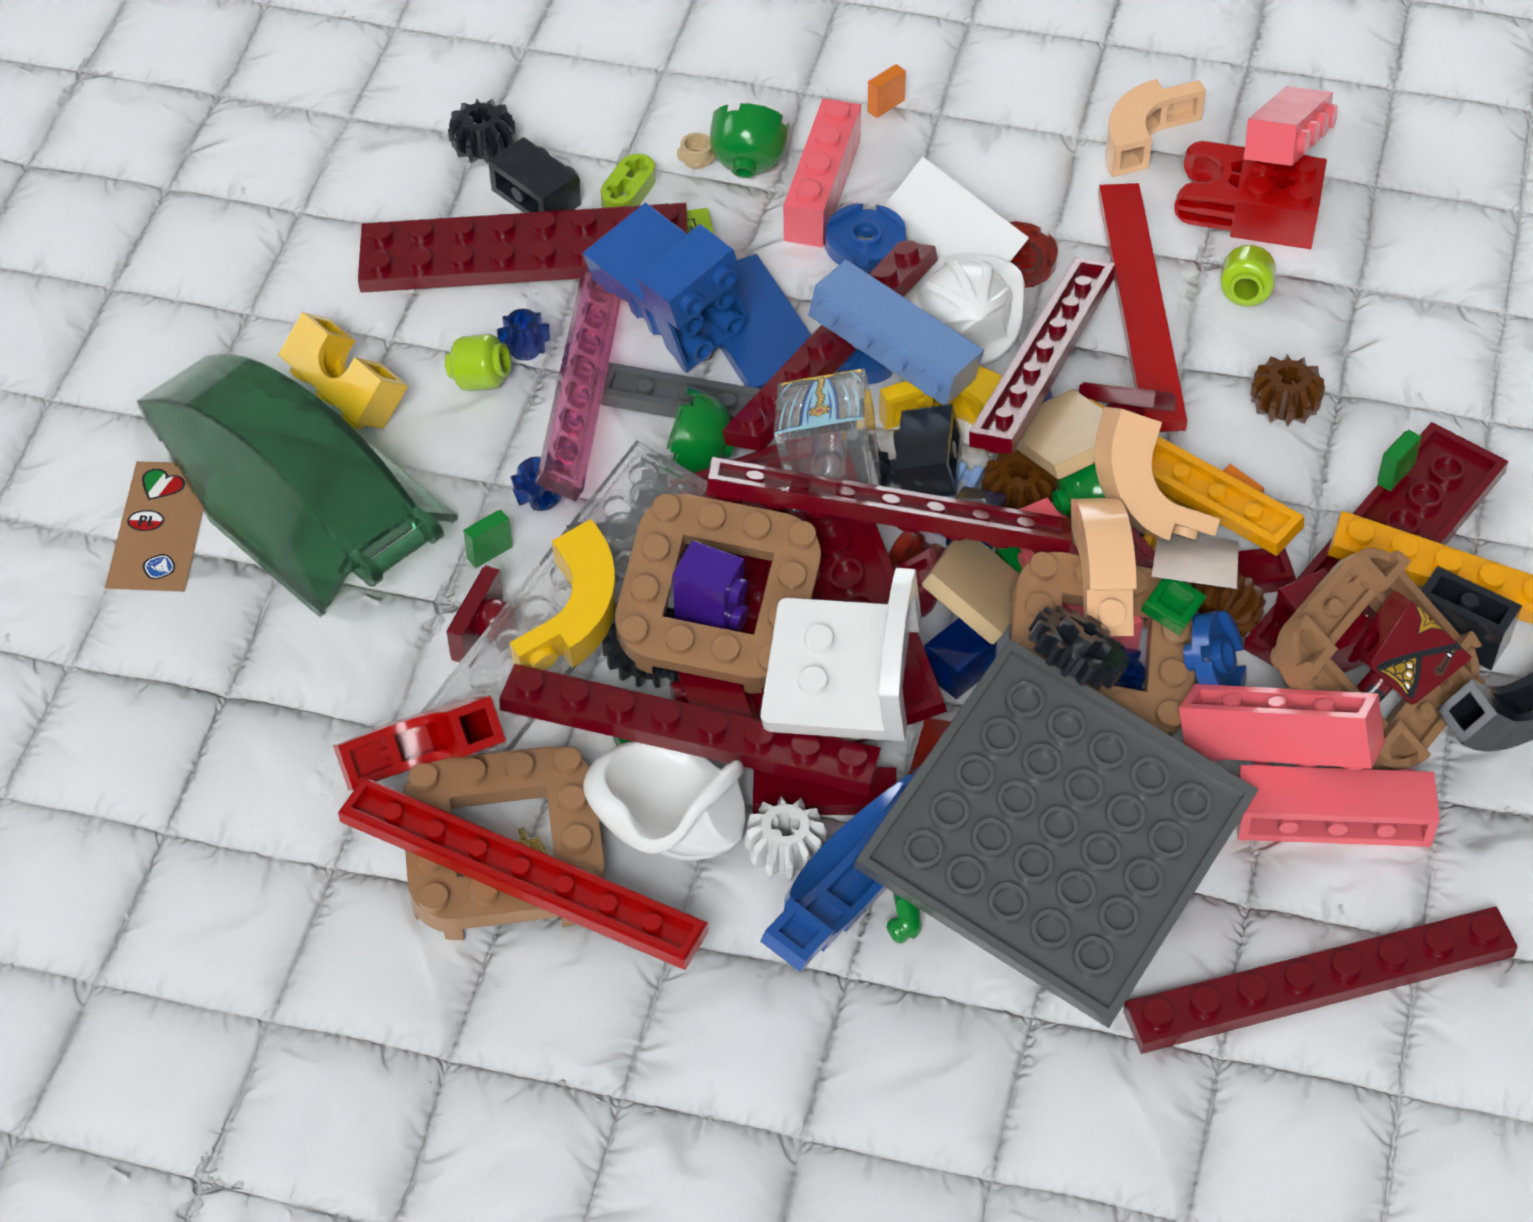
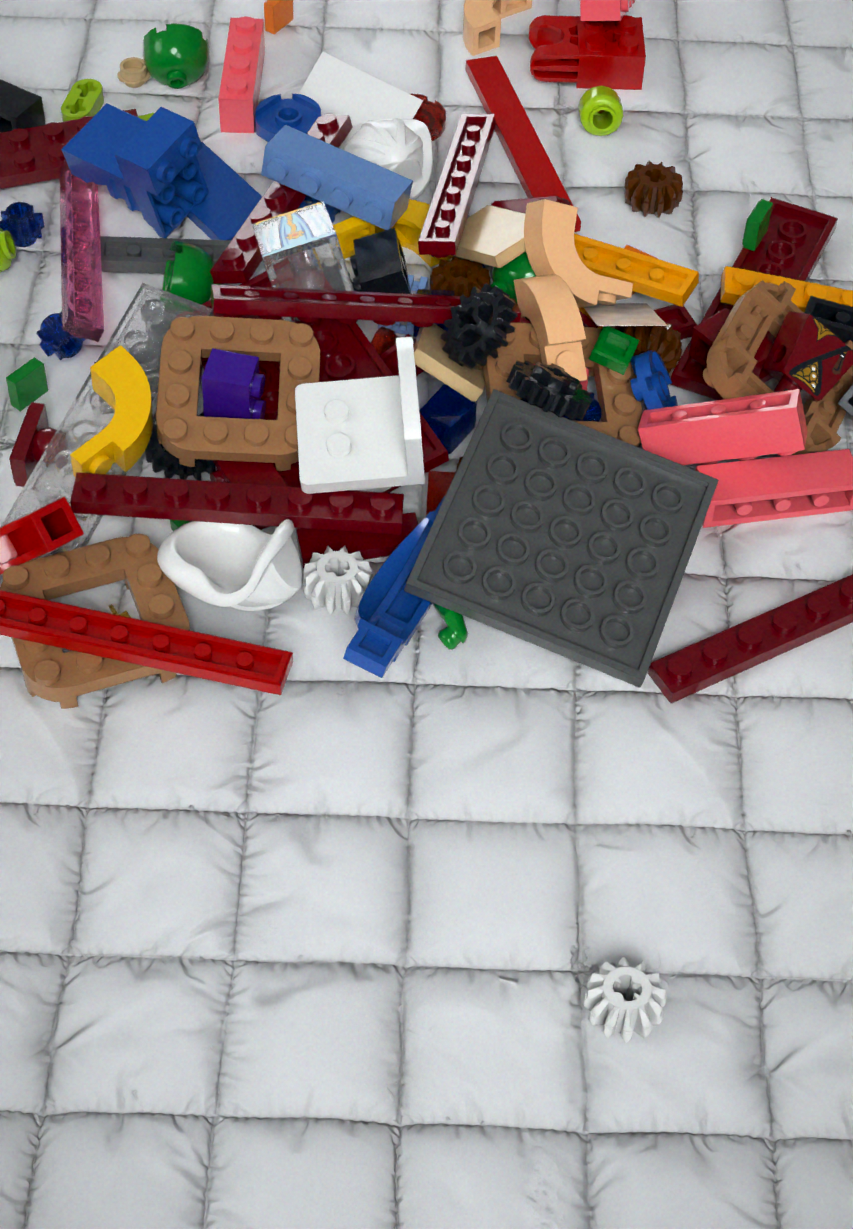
camera: 15 degrees left, 0 degrees up
none -> black gear [441,284,518,369]

